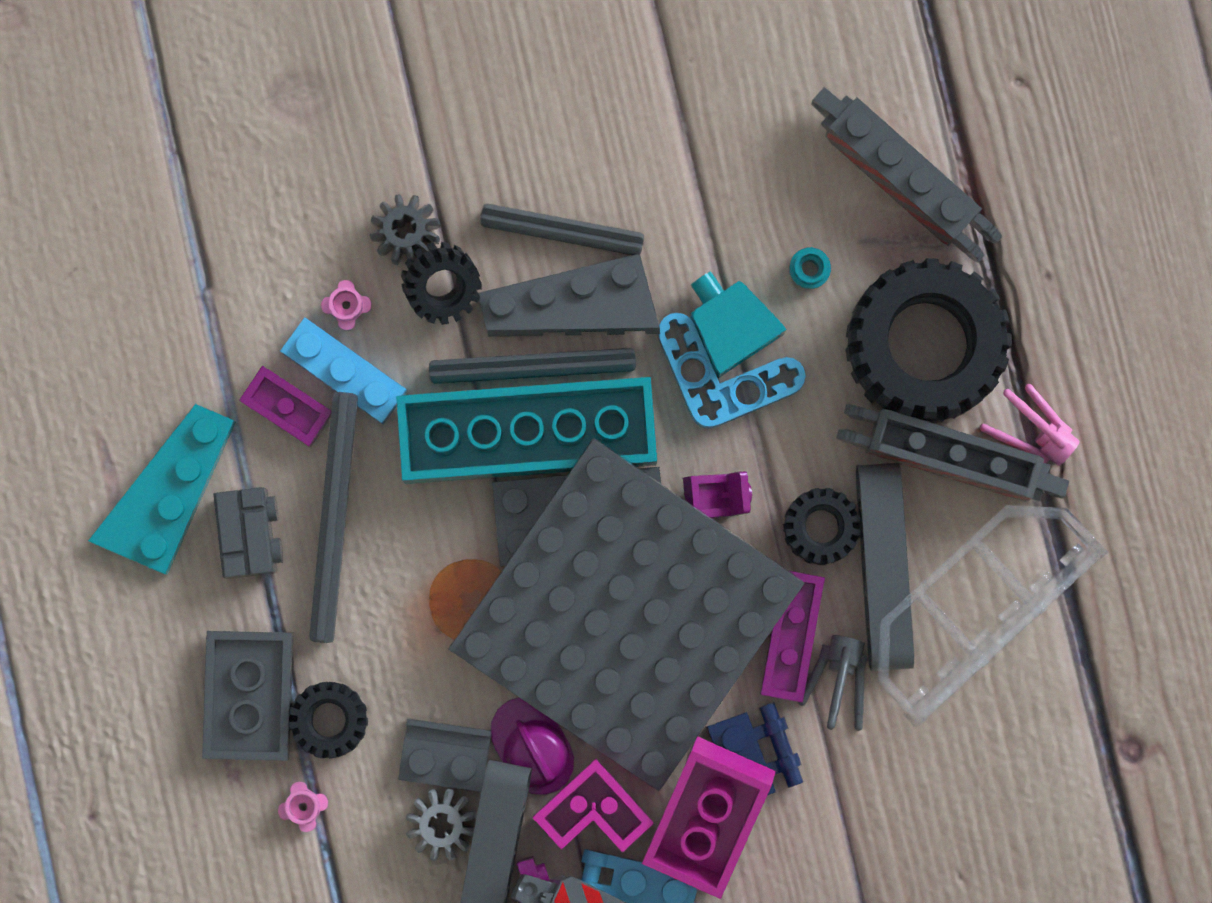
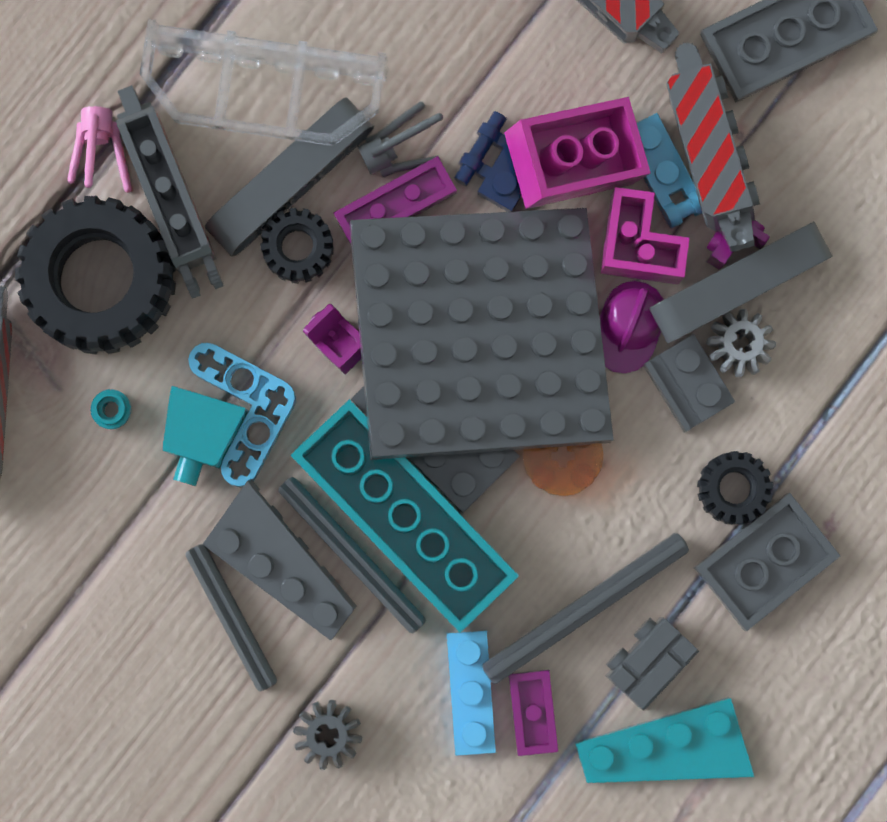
camera: 125 degrees left, 0 degrees up
bright pink plate [278,782,328,832] -> none
bright pink plate [321,280,372,330] -> none
black tyre [401,242,482,325] -> none

